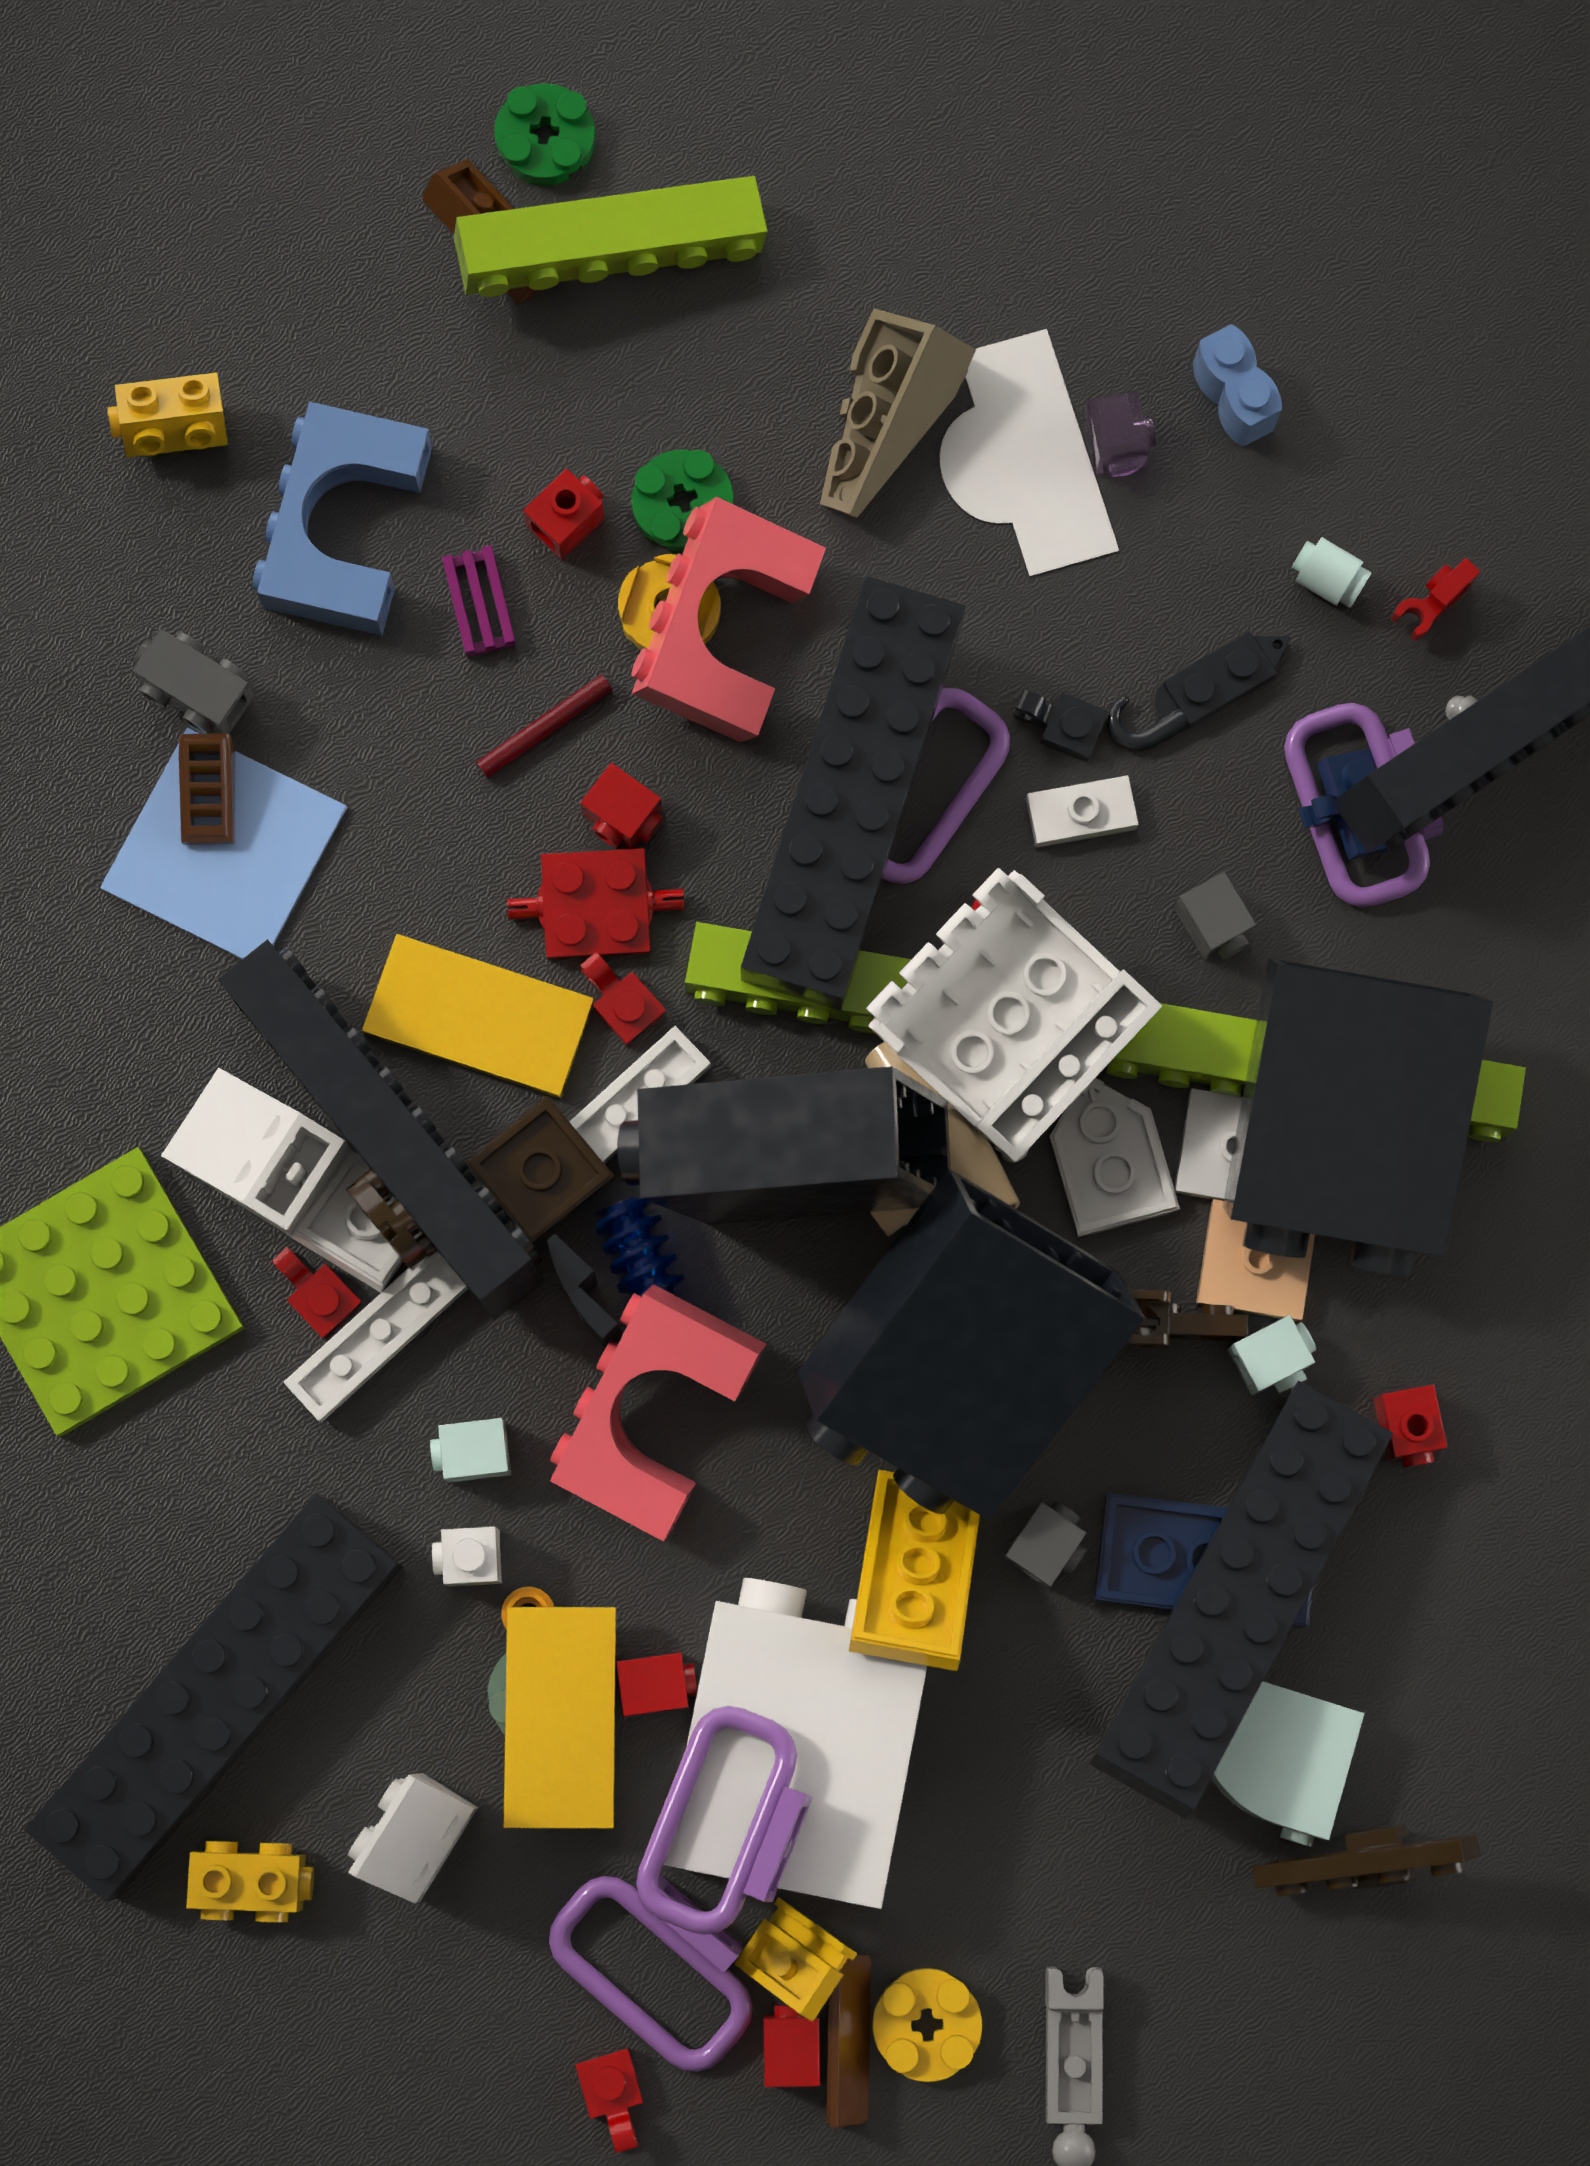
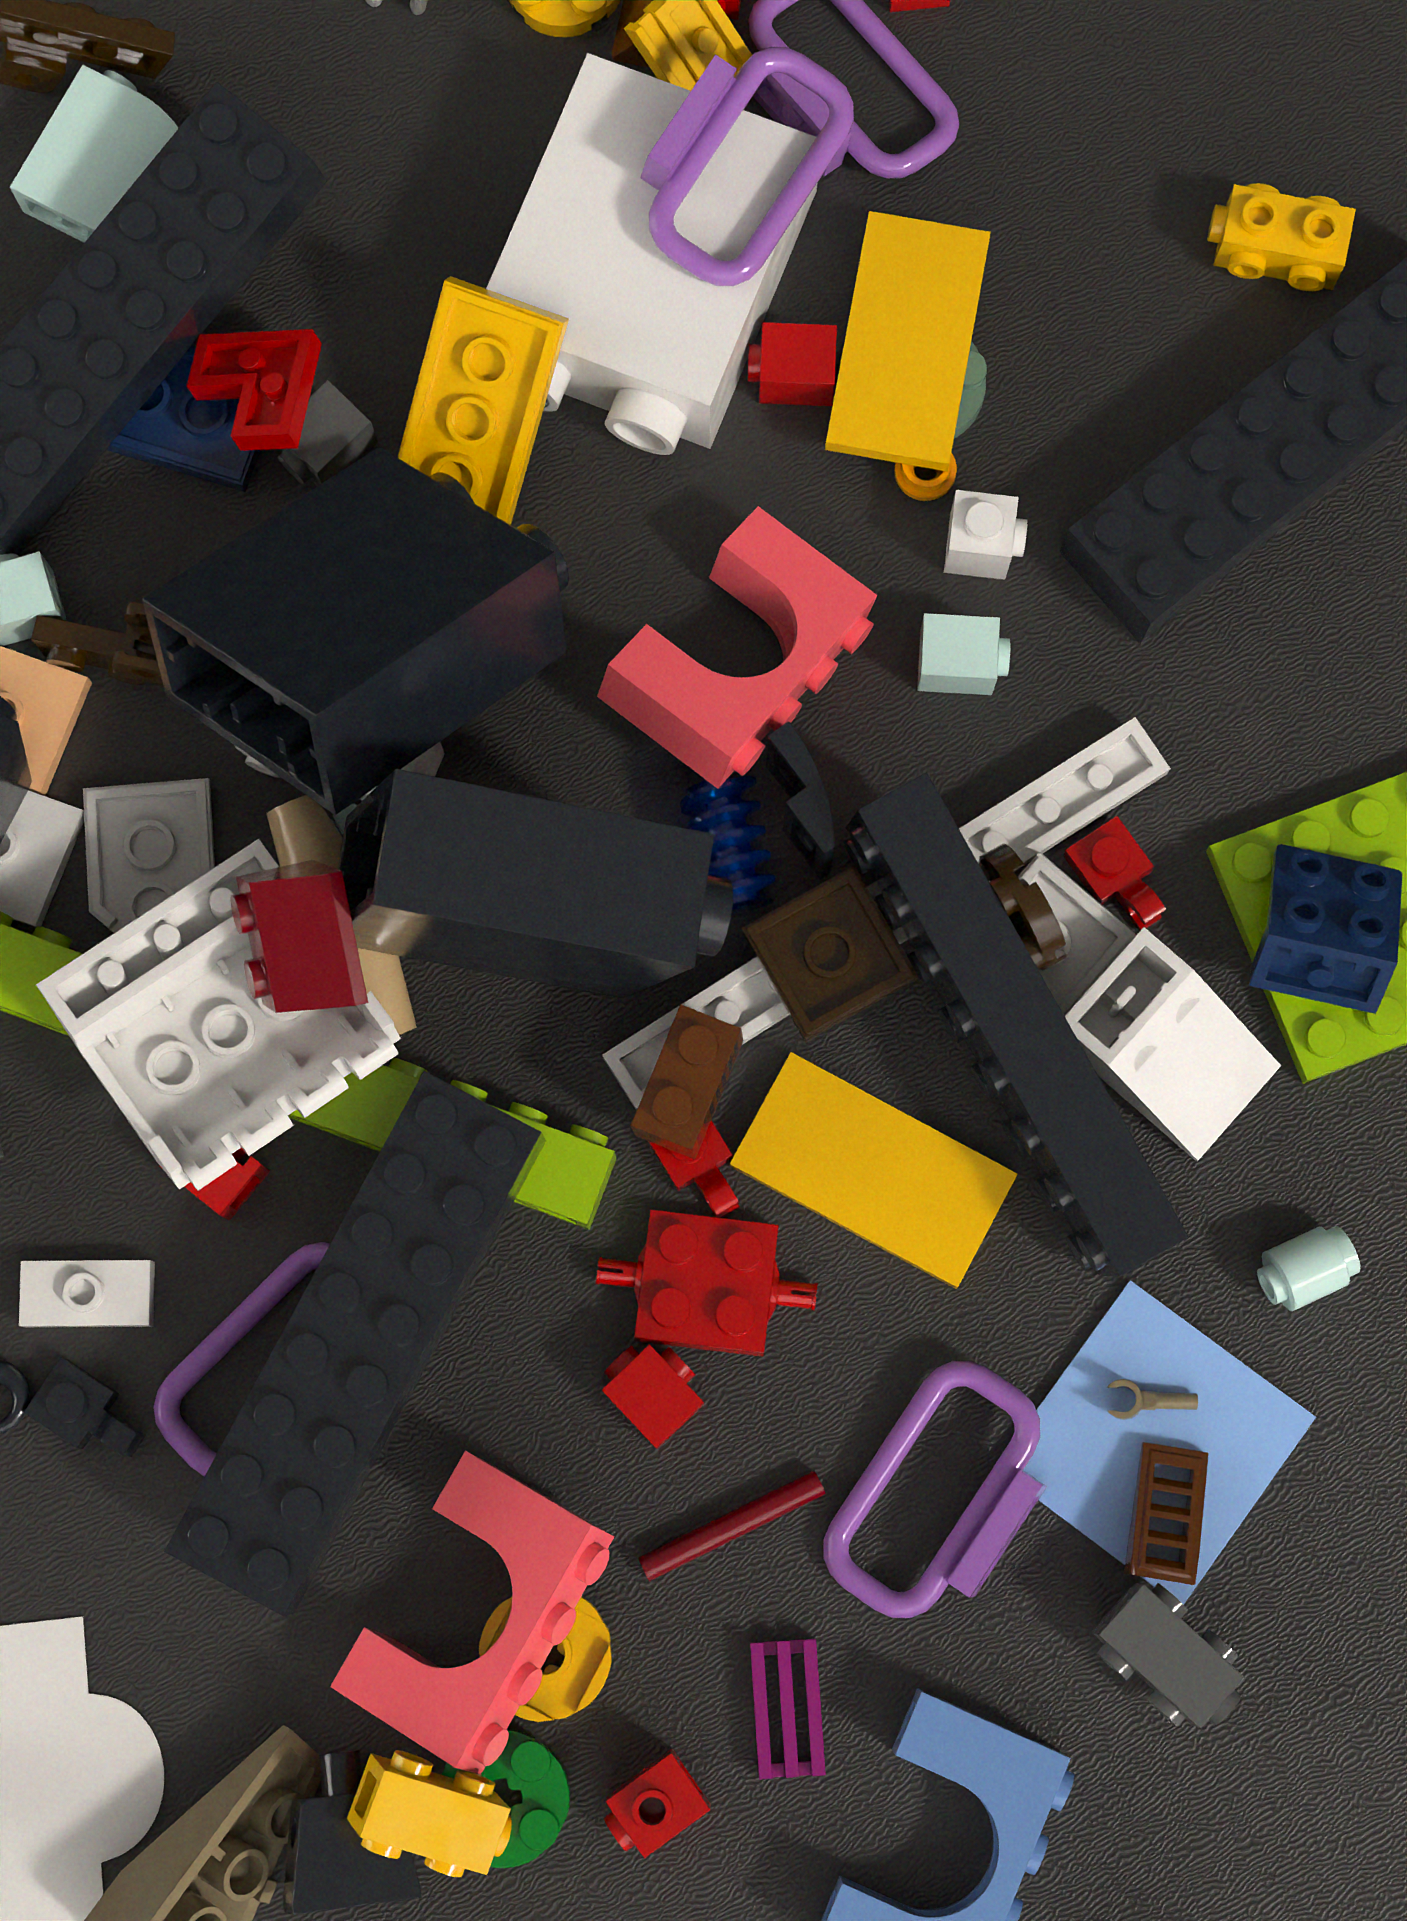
camera: 165 degrees left, 0 degrees up
white slope [347,1773,478,1904] -> none
none -> red plate [187,329,322,451]
none -> dark red slope [230,860,369,1013]
none -> black torso [283,1750,422,1915]
none -> yellow brick [347,1750,512,1877]
none -> reddish brown brick [631,1004,744,1159]
none -> medium lavender bar [823,1361,1047,1618]
none -> dark tan hand [1107,1379,1198,1420]
none -> dark blue bracket [1249,844,1402,1014]
none -> light aqua brick [1257,1226,1360,1311]

